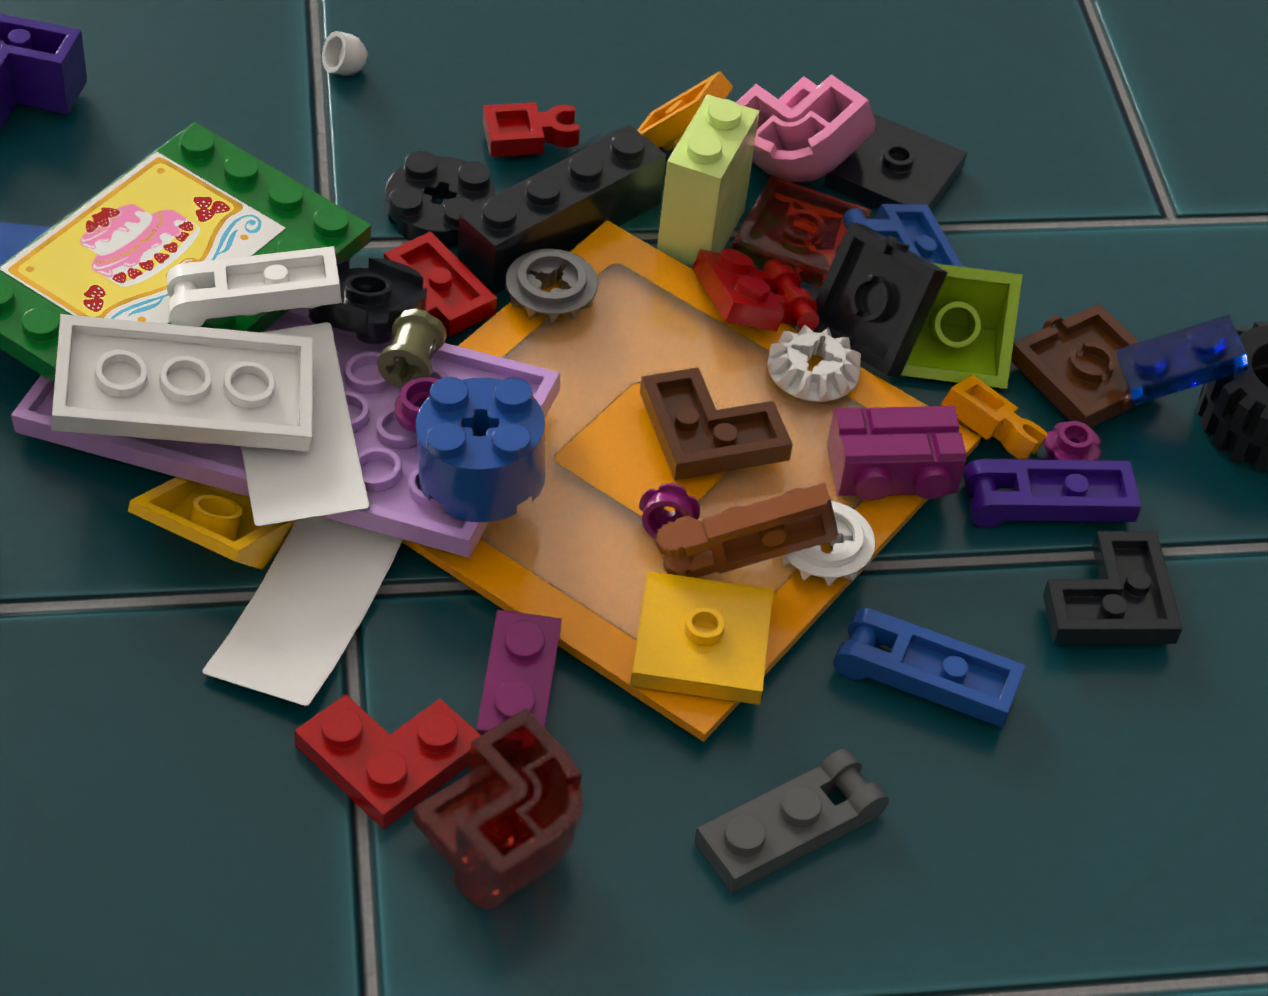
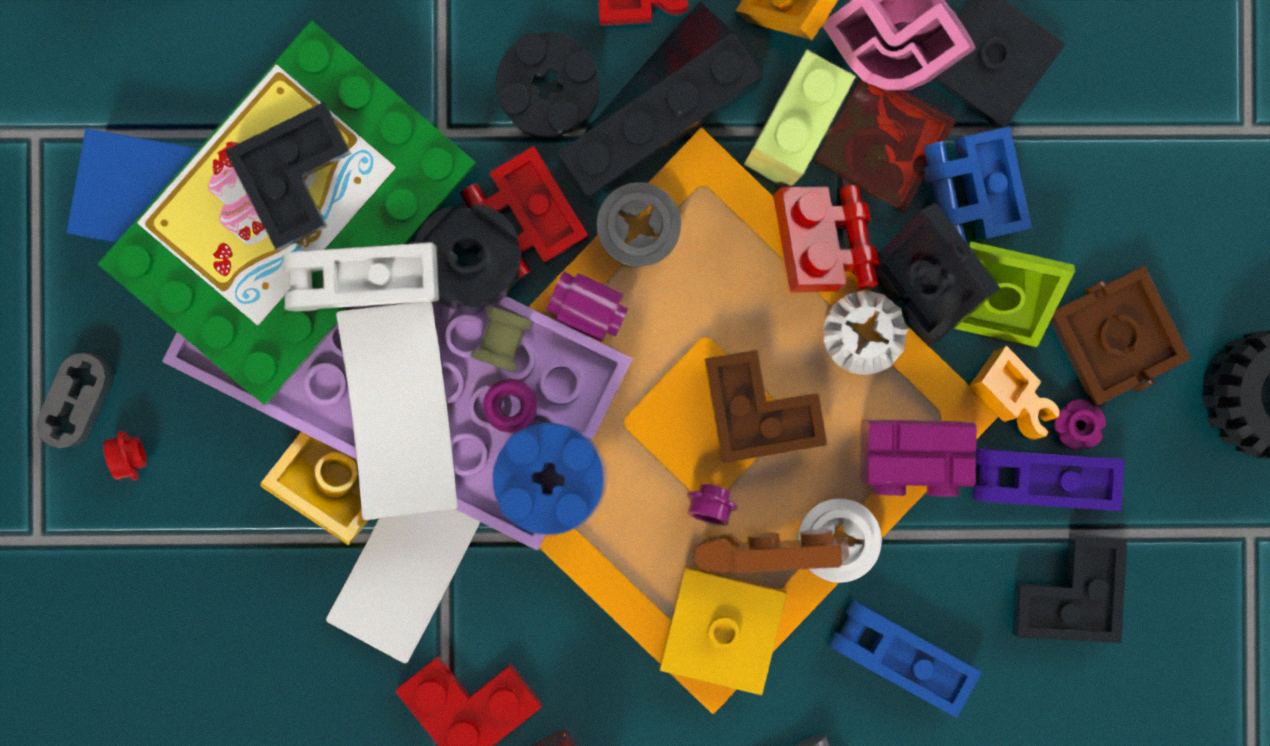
camera: 15 degrees right, 40 degrees up
white plate [51,314,313,452] -> none
magenta plate [476,609,562,748] -> none
clear blue plate [1115,315,1249,405] -> none
none -> black plate [225,102,352,251]
none -> magenta brick [546,272,629,342]

